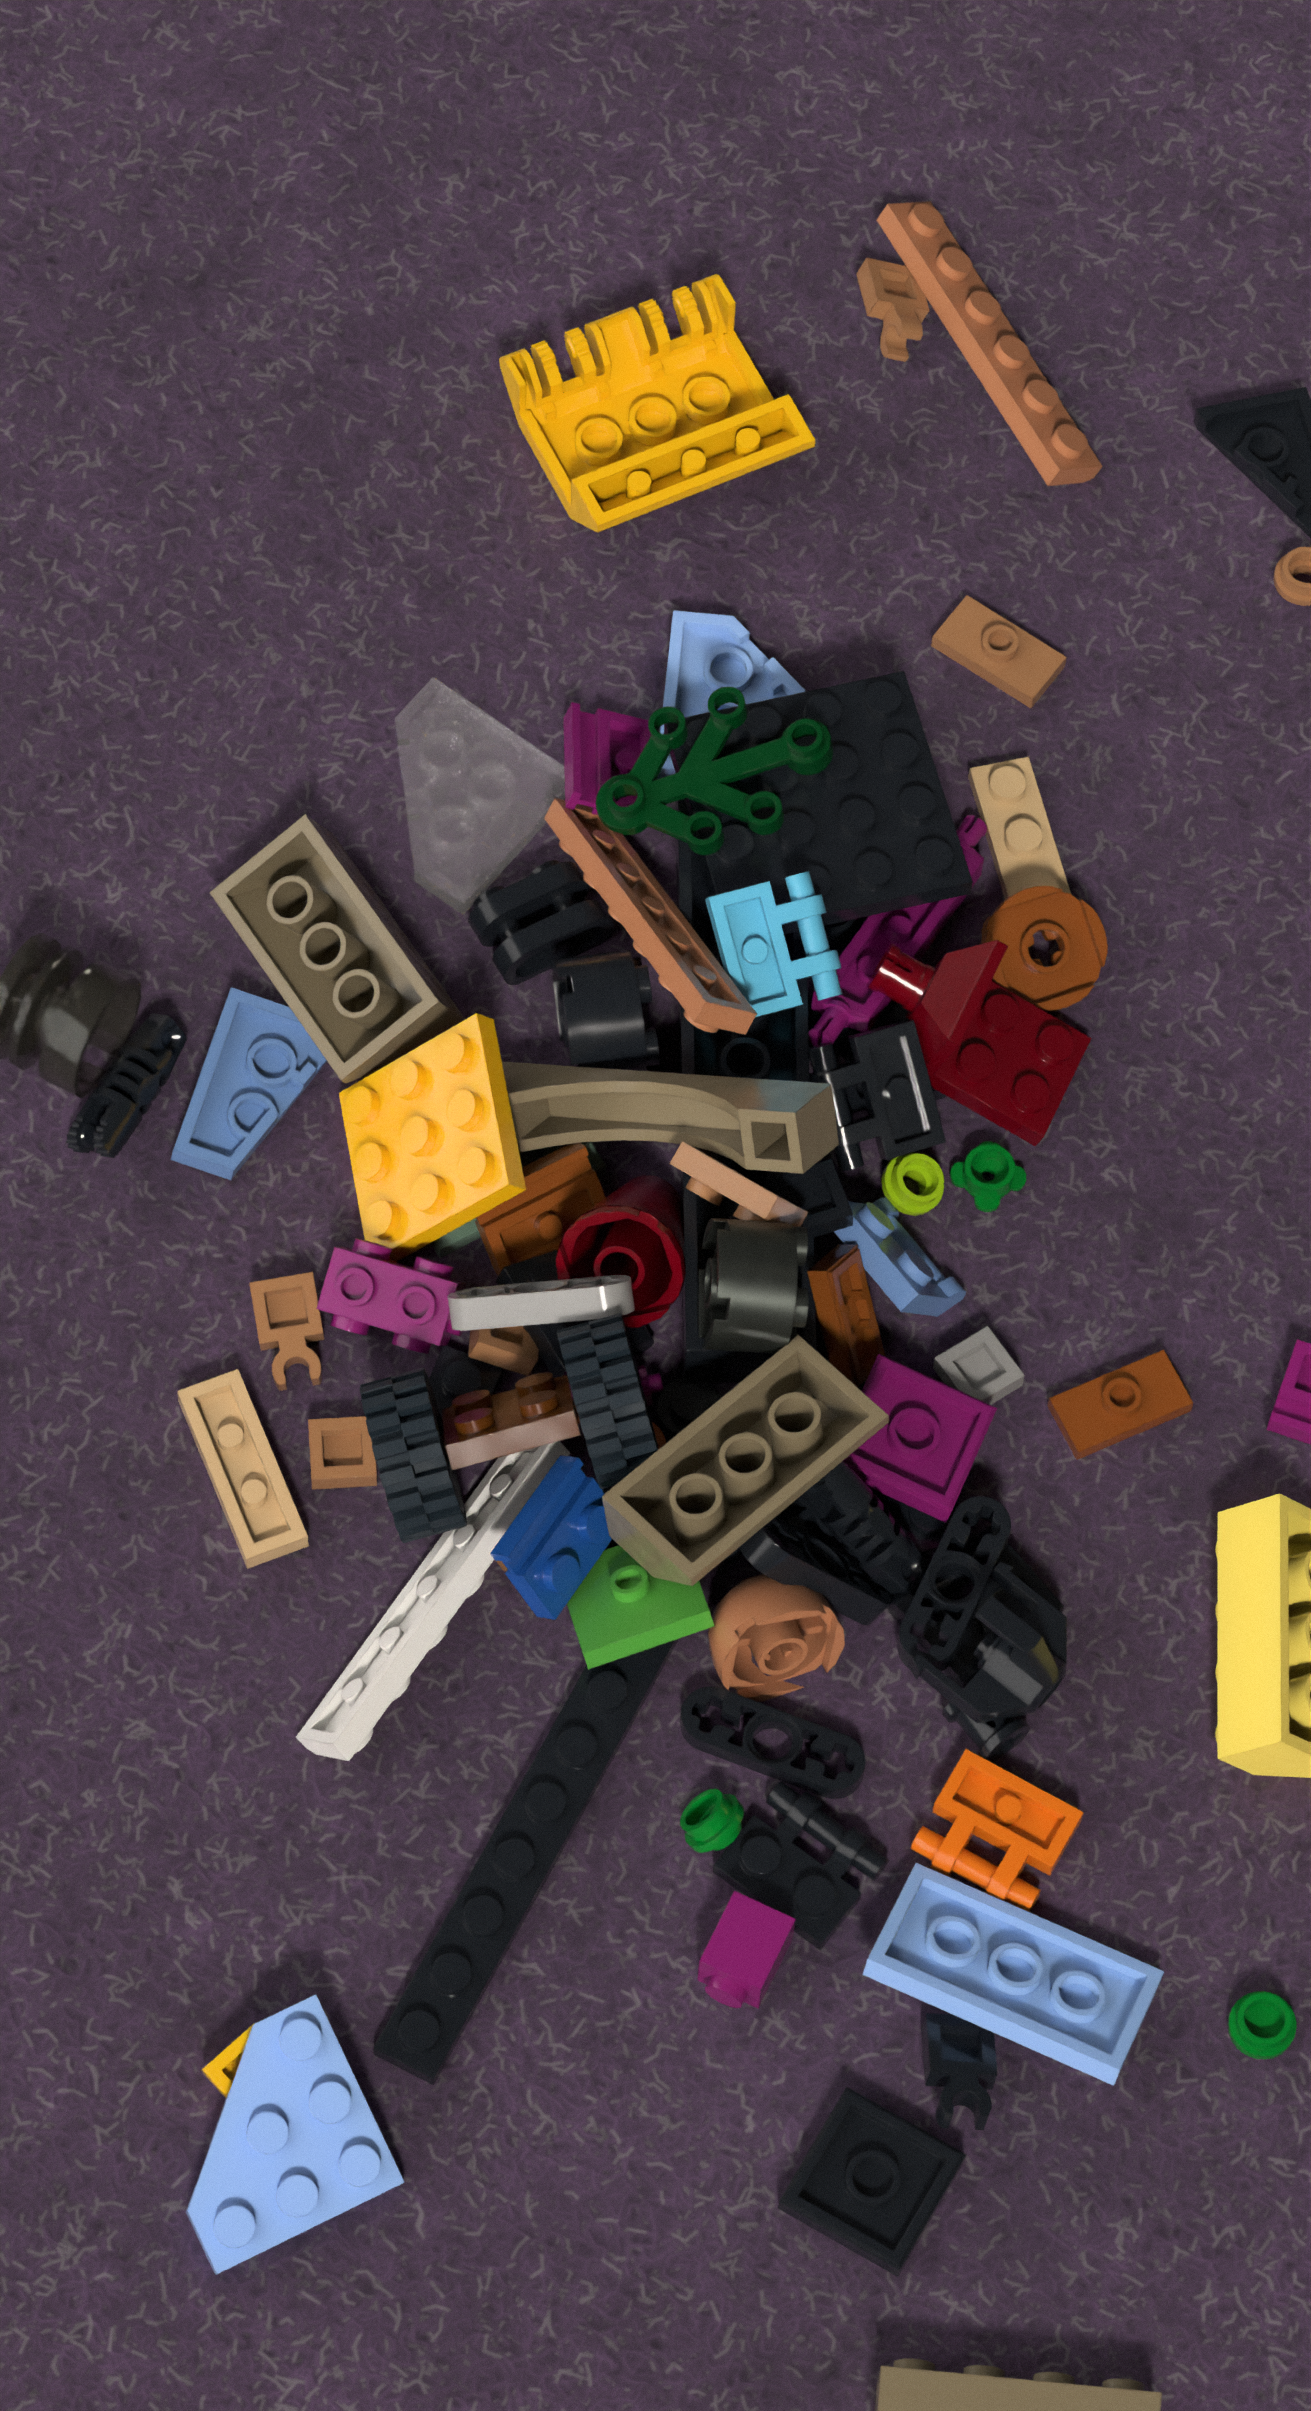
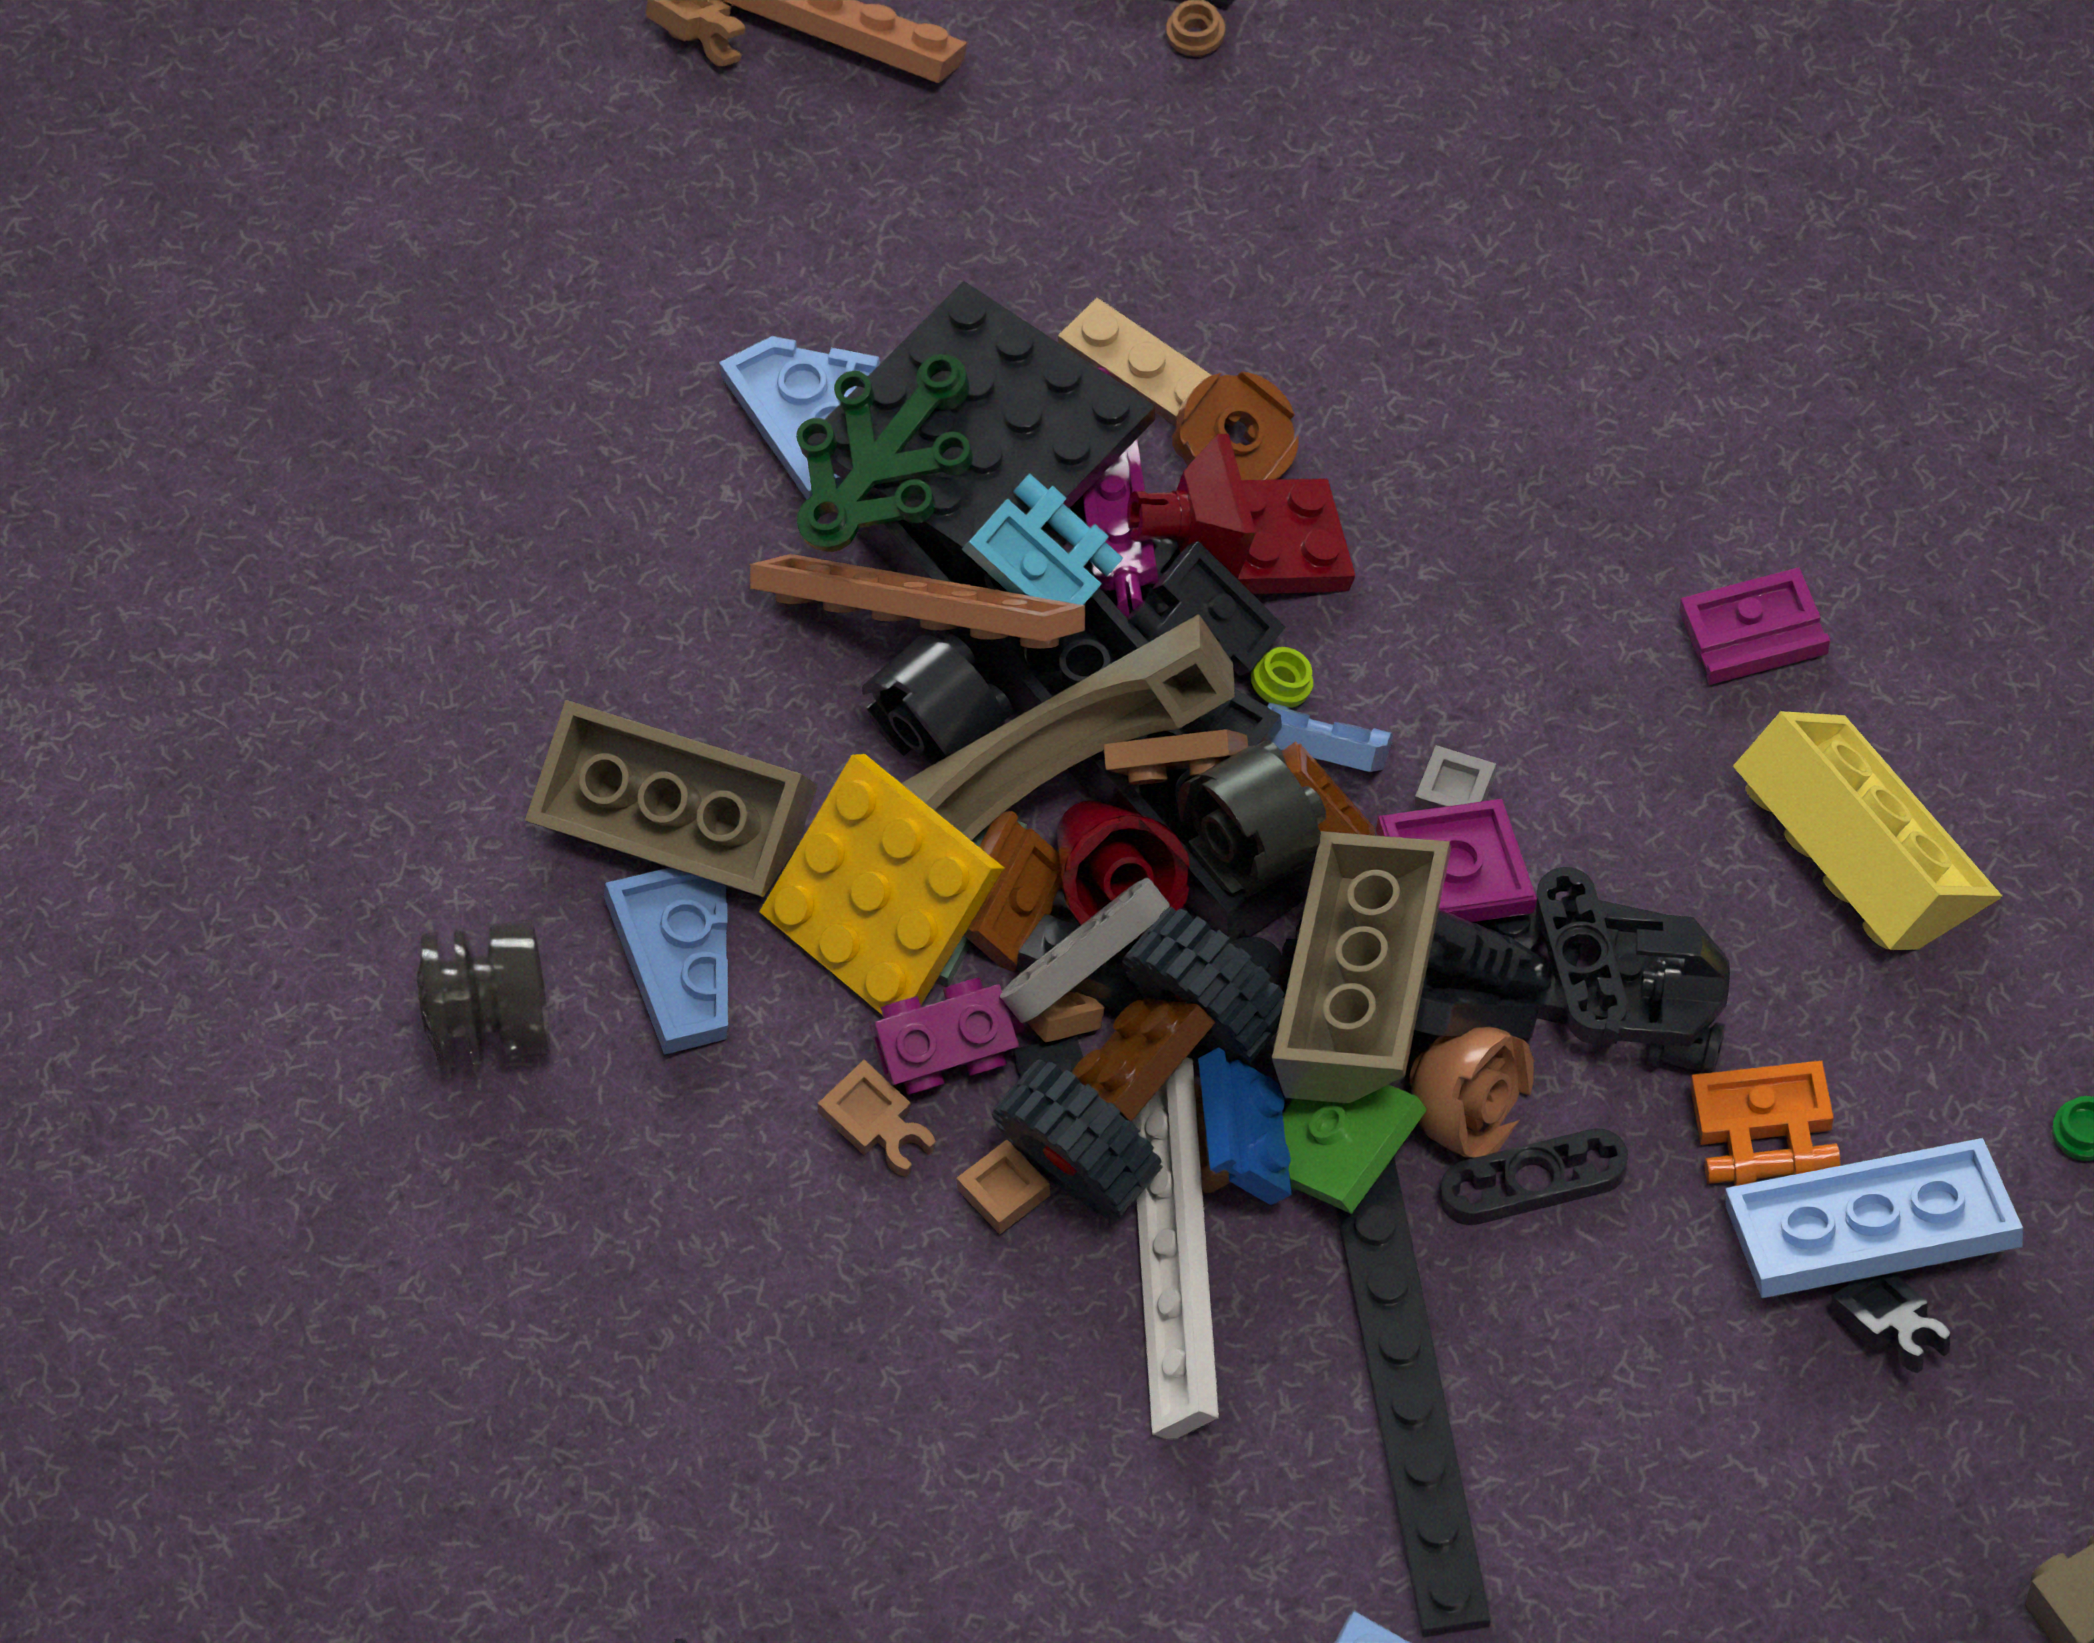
camera: 30 degrees left, 5 degrees down
black hinge [66,1013,187,1158] -> none
tan plate [177,1369,309,1569] -> none
clear plate [395,677,565,915] -> none
black brick [468,860,614,985] -> none
yellow slope [499,274,816,533] -> none
magenta plate [563,702,657,815] -> none
green plate [680,1789,744,1853] -> none
magenta brick [697,1891,796,2009] -> none
black plate [713,1781,889,1951] -> none
black plate [778,2087,967,2277] -> none
medium nougat plate [931,595,1067,708] -> none
green plate [950,1141,1026,1212] -> none
dark orange plate [1047,1350,1193,1460] -> none

